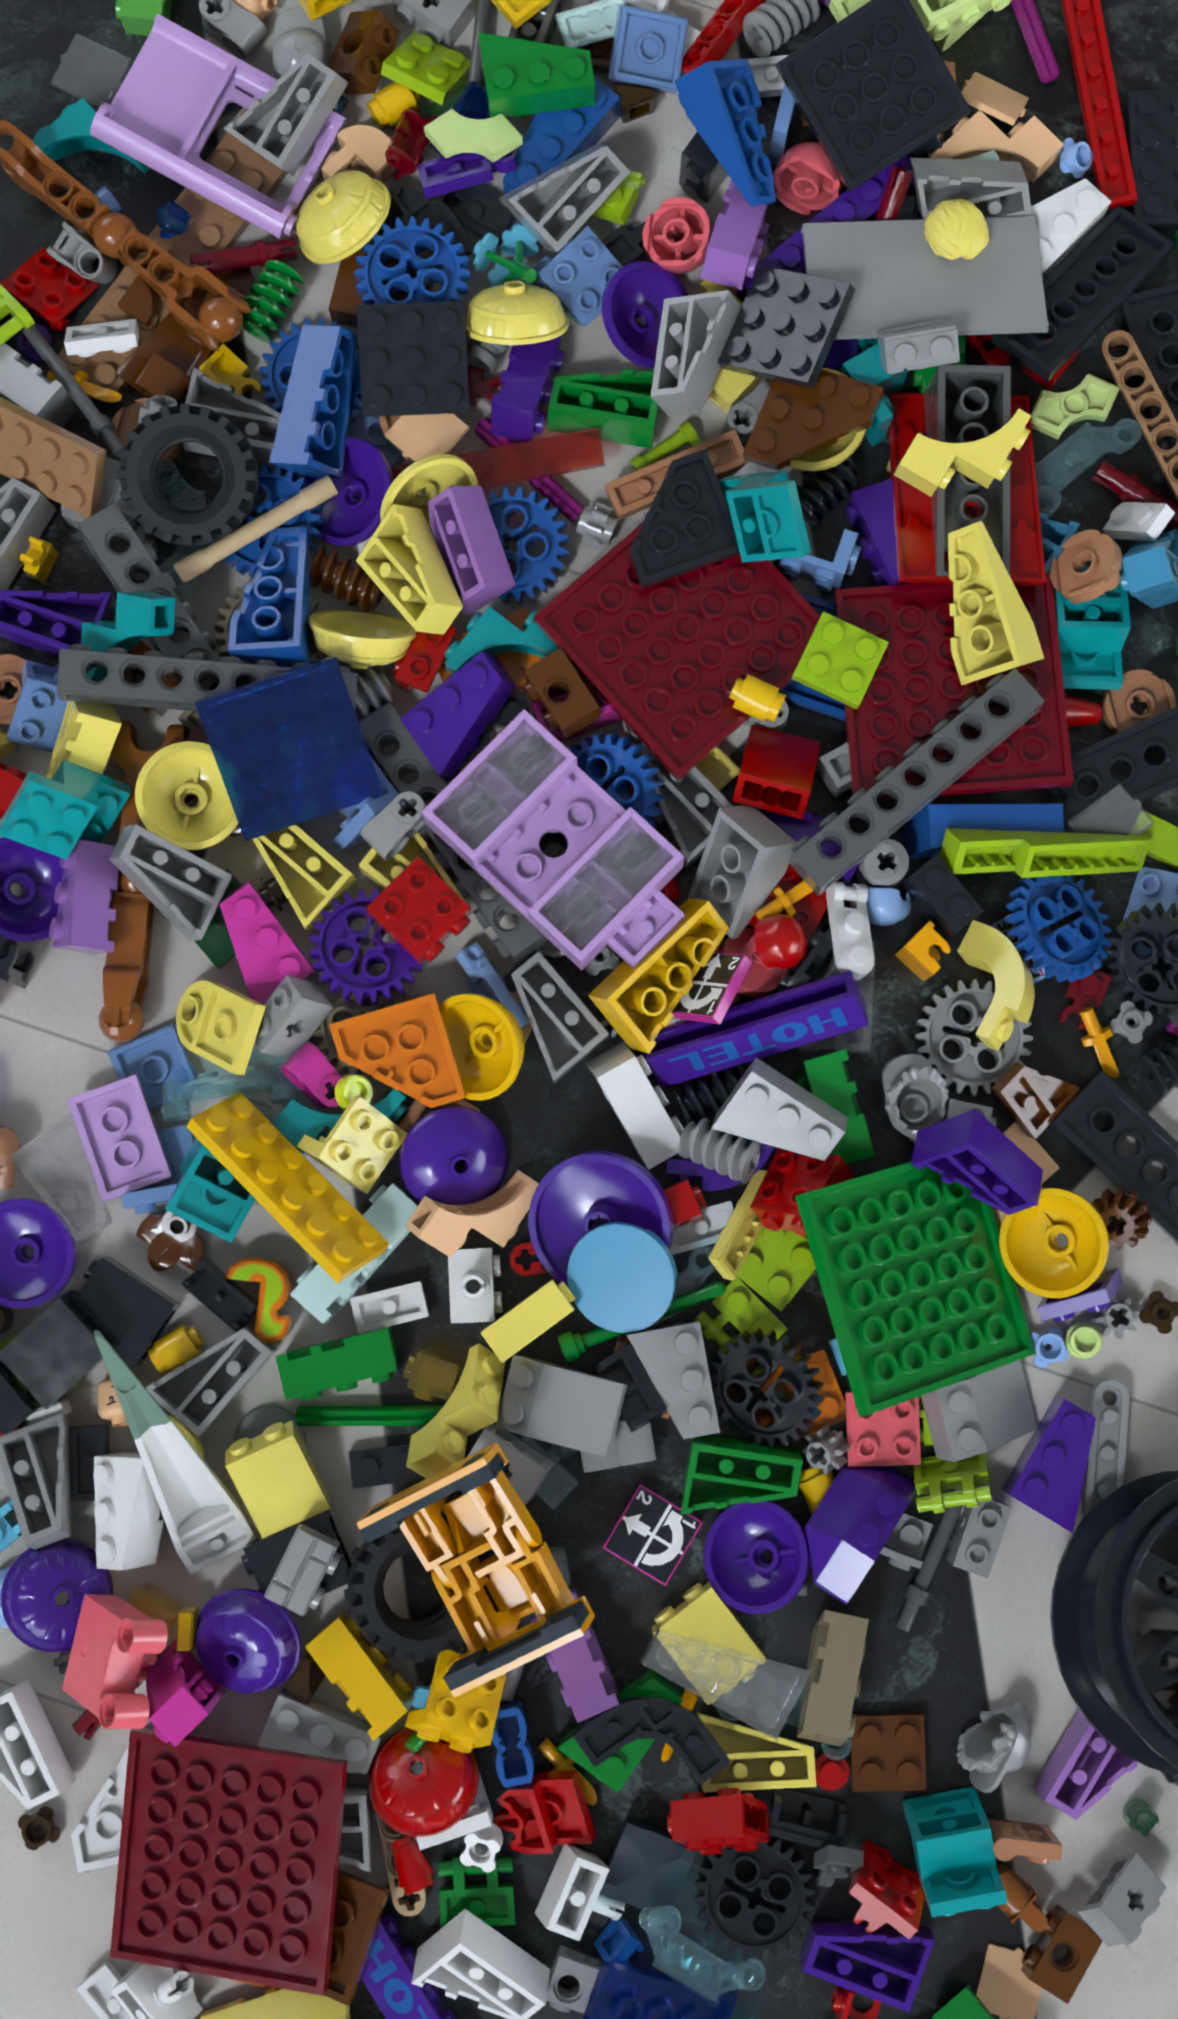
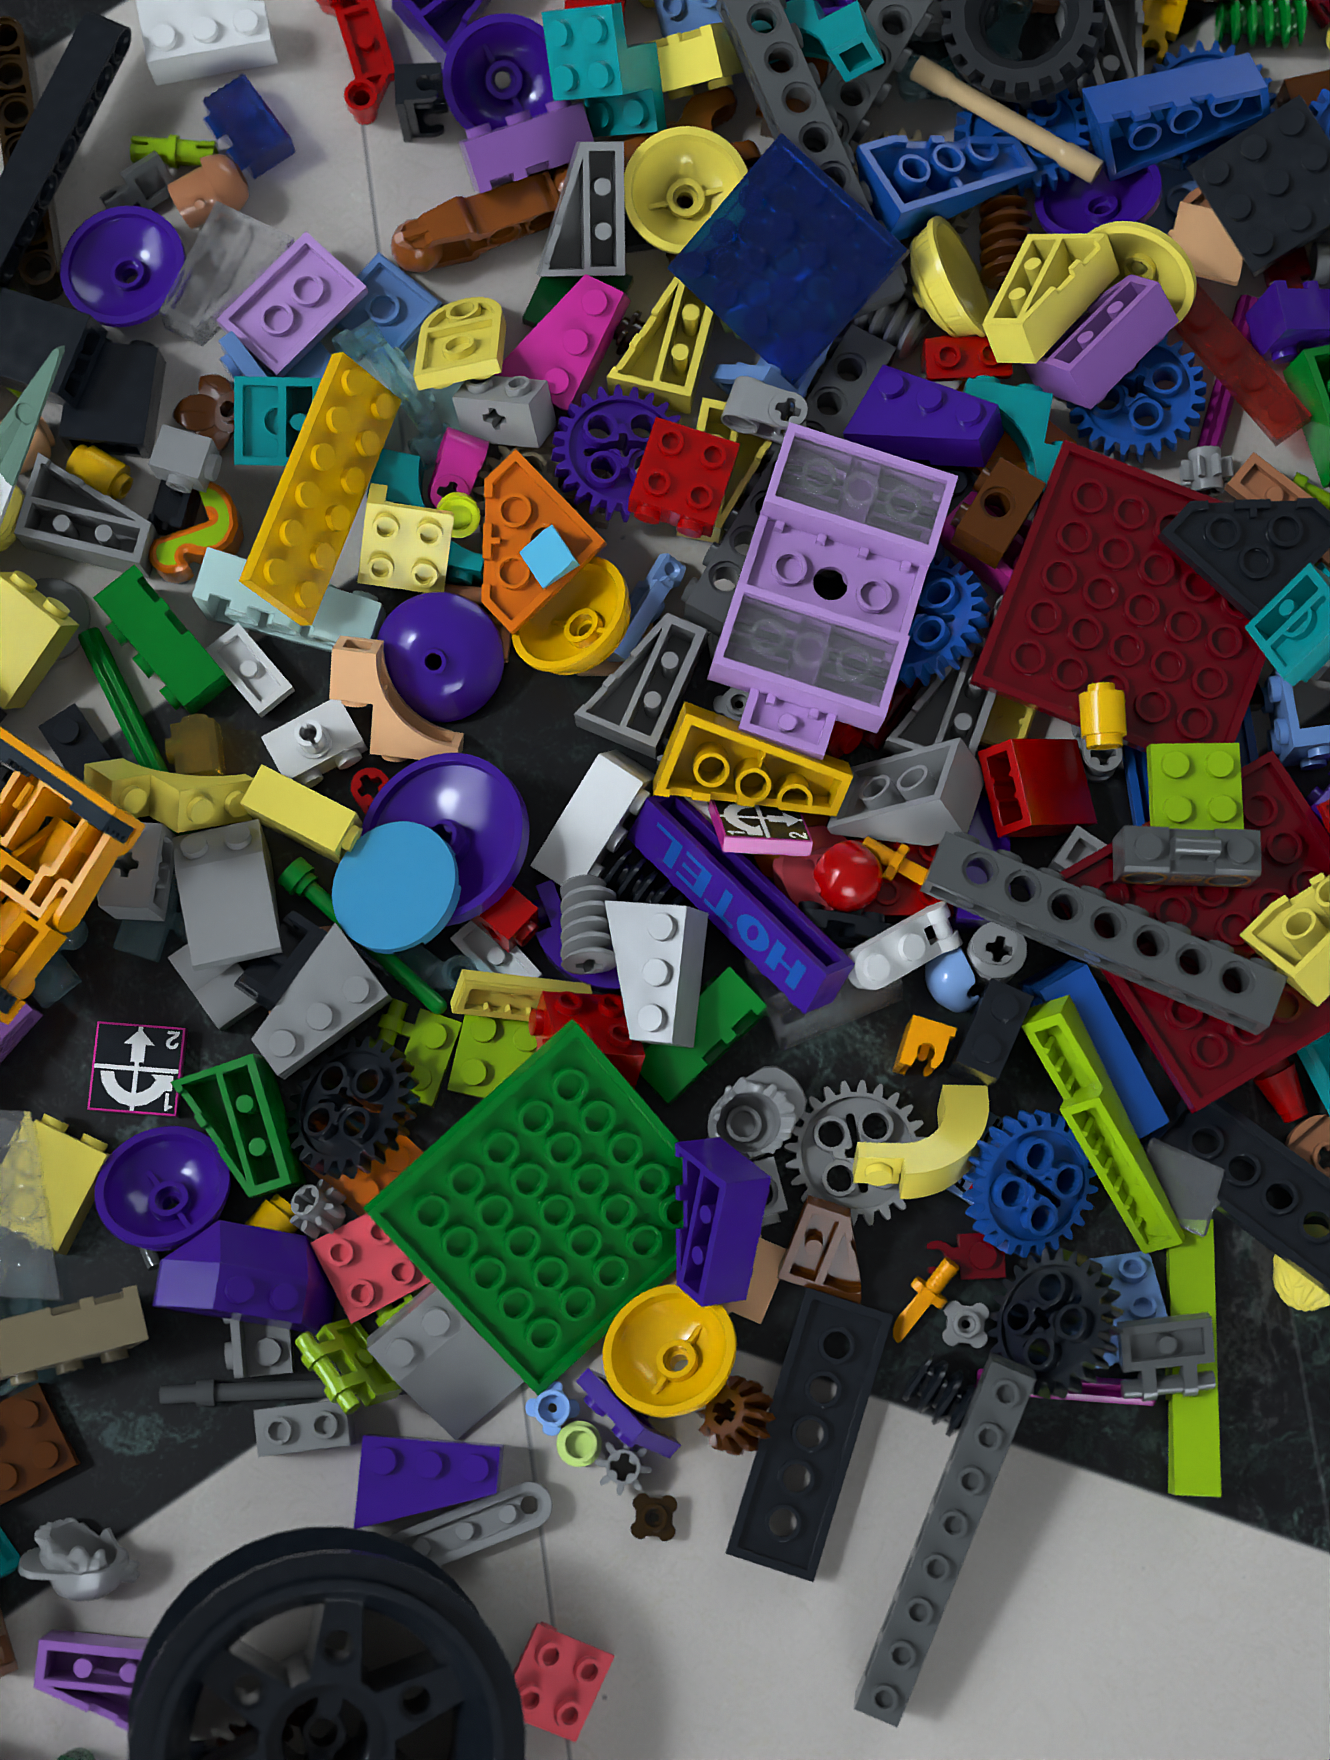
camera: 65 degrees right, 5 degrees down
none -> light grey brick [148,424,222,493]
none -> medium azure slope [519,524,580,589]
none -> dark grey piece [1112,825,1262,888]

